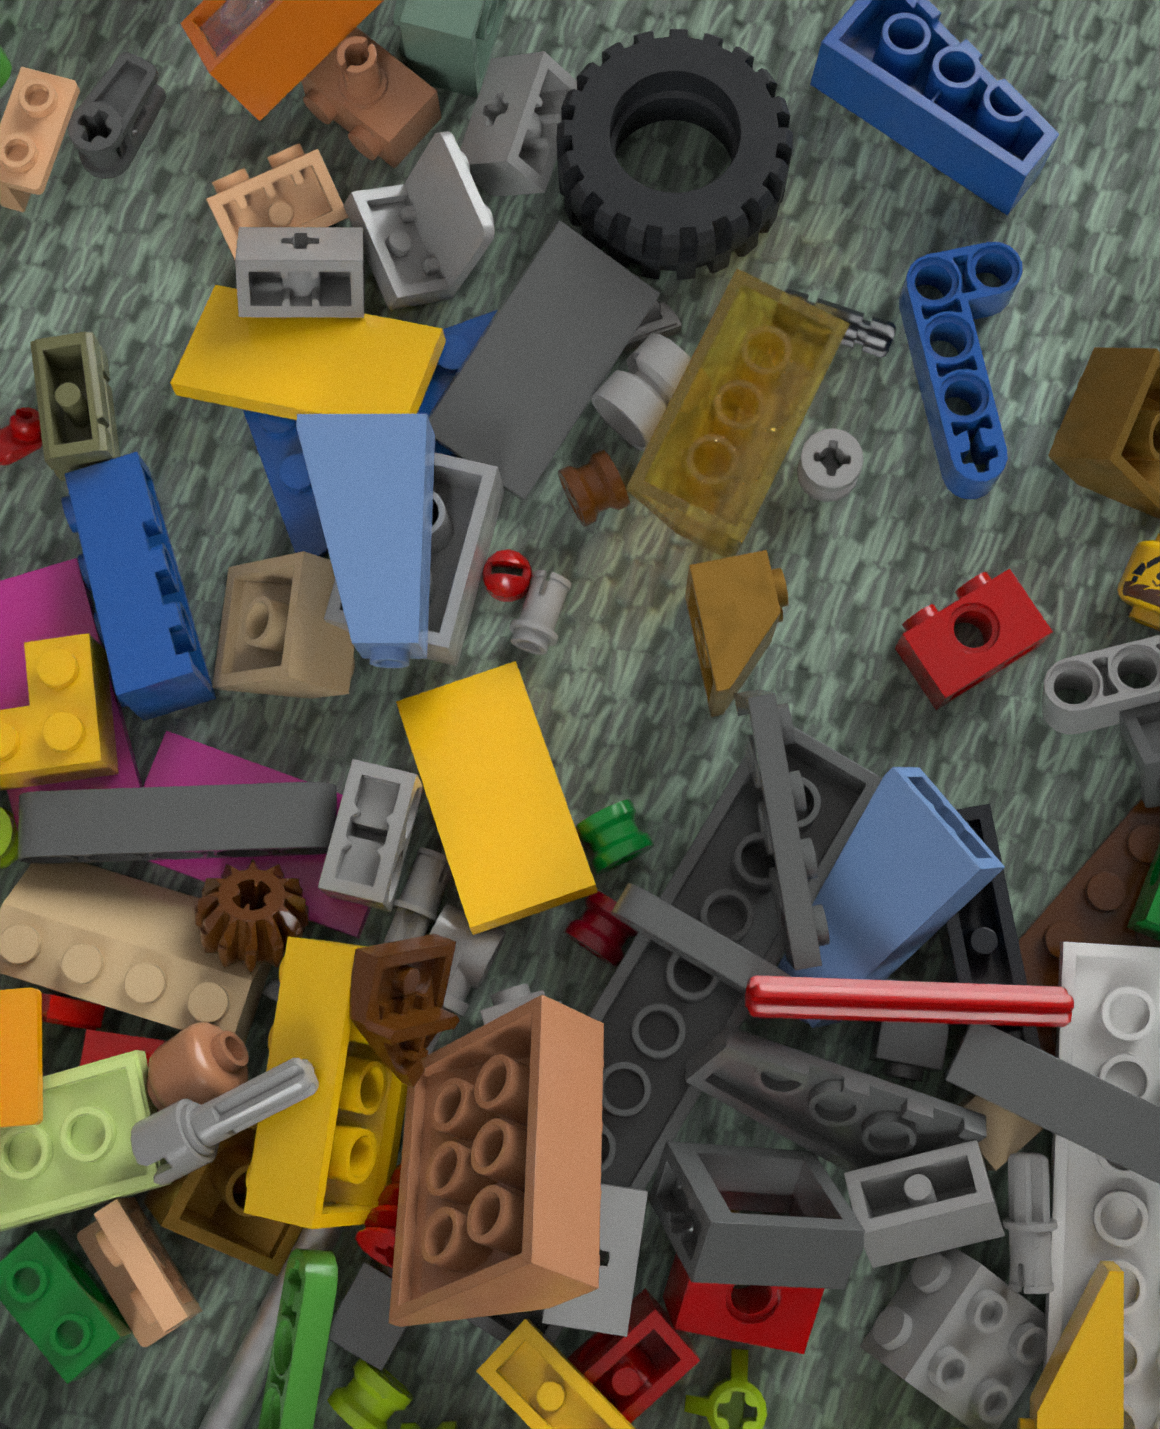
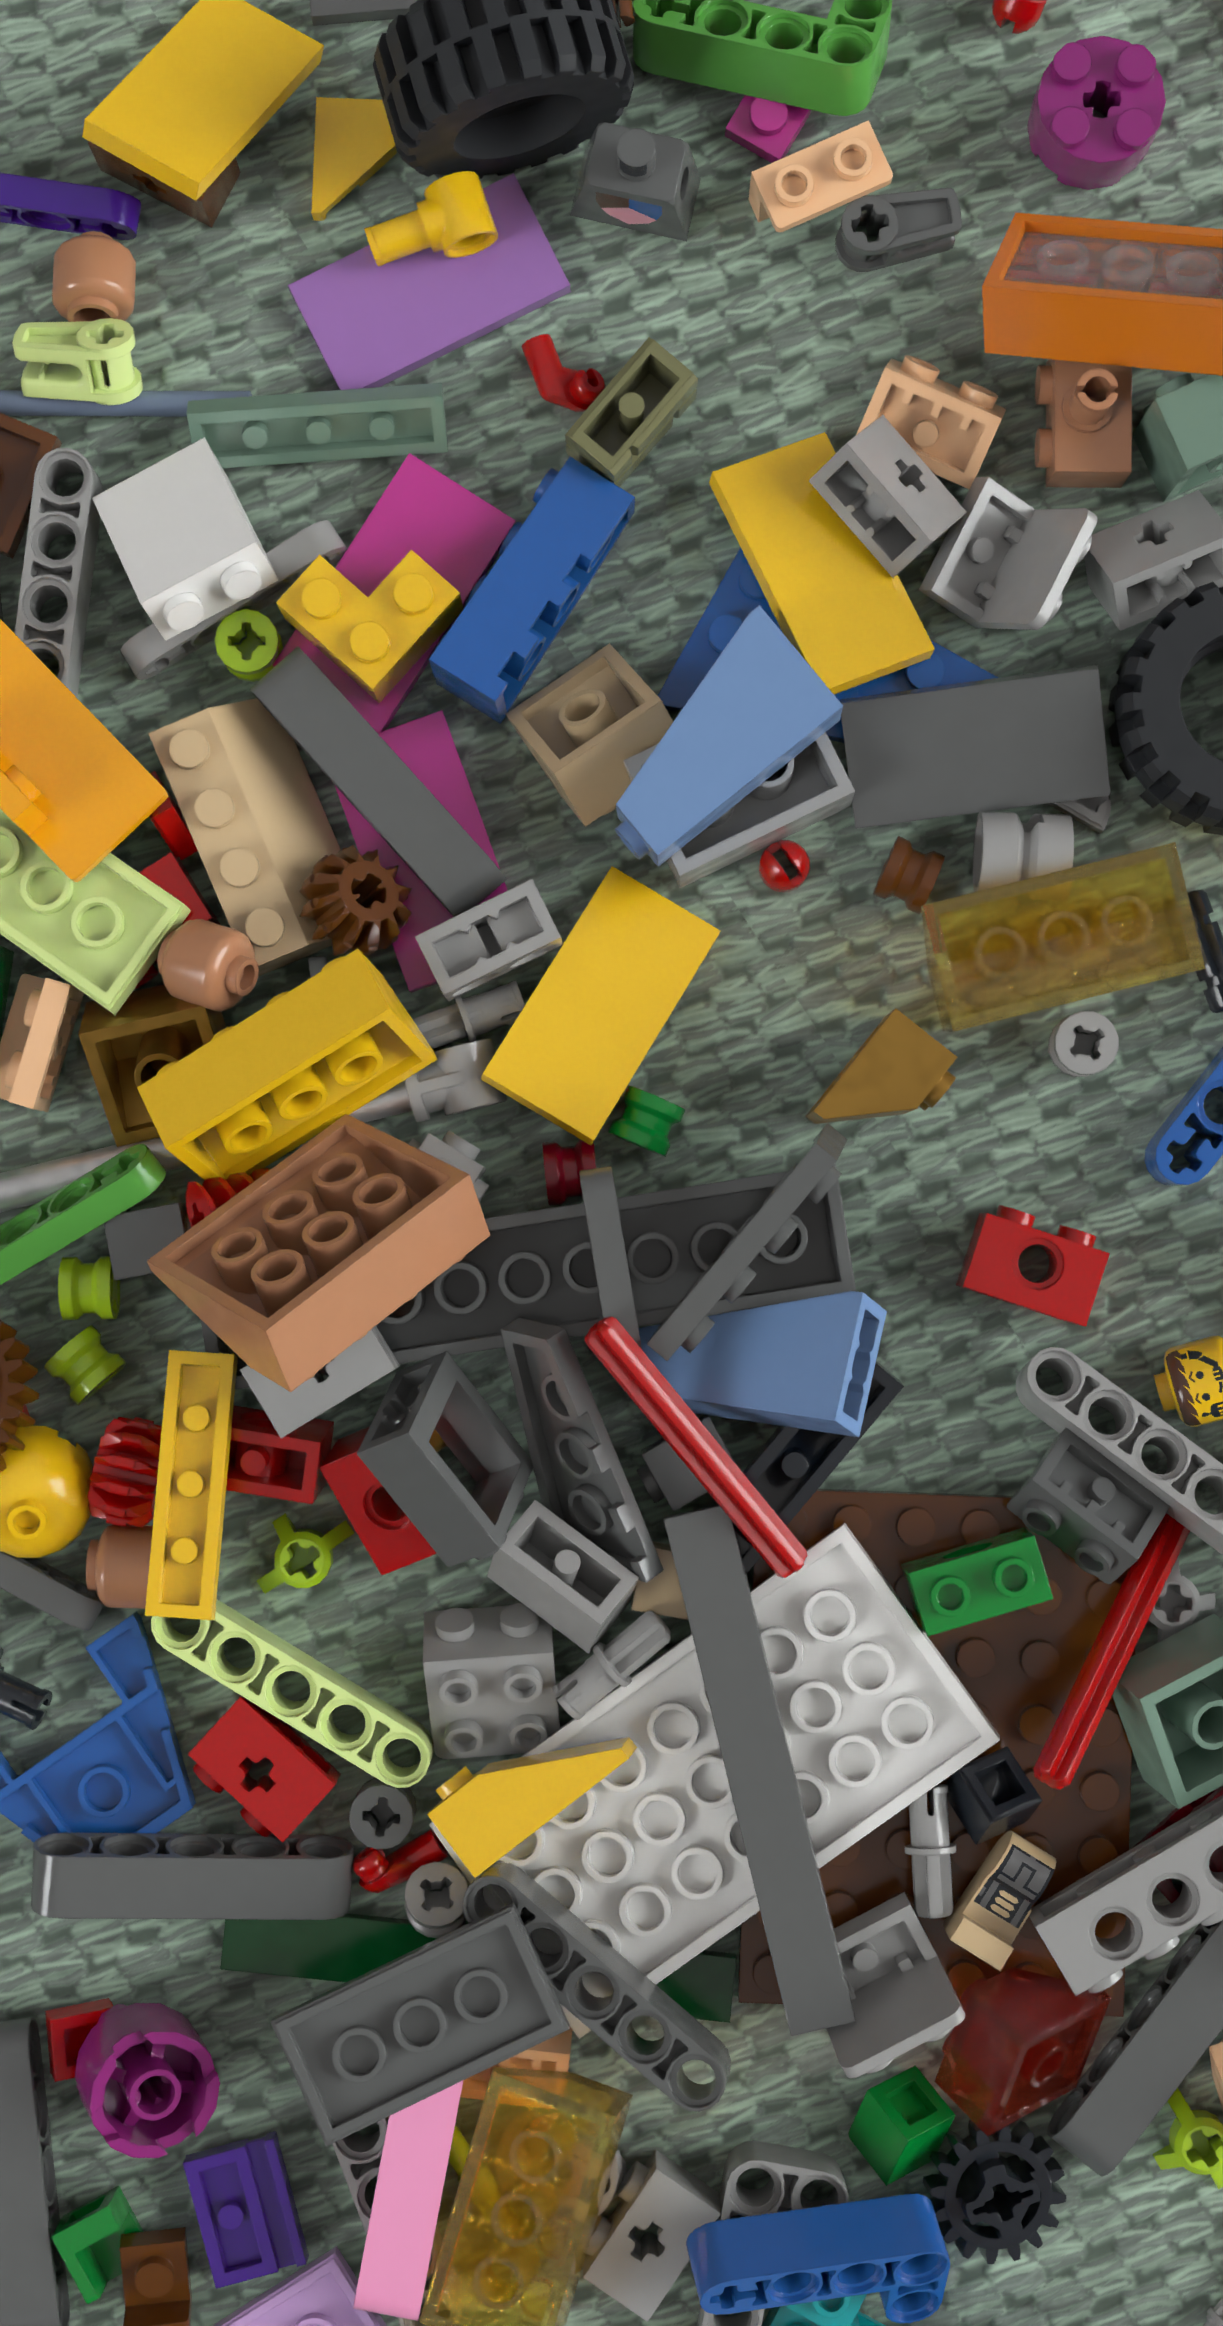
camera: 50 degrees right, 10 degrees up
light grey piece [131,1058,319,1186] -> none
reddish brown slope [350,934,460,1088] -> none
light grey pin [509,570,571,655] -> none

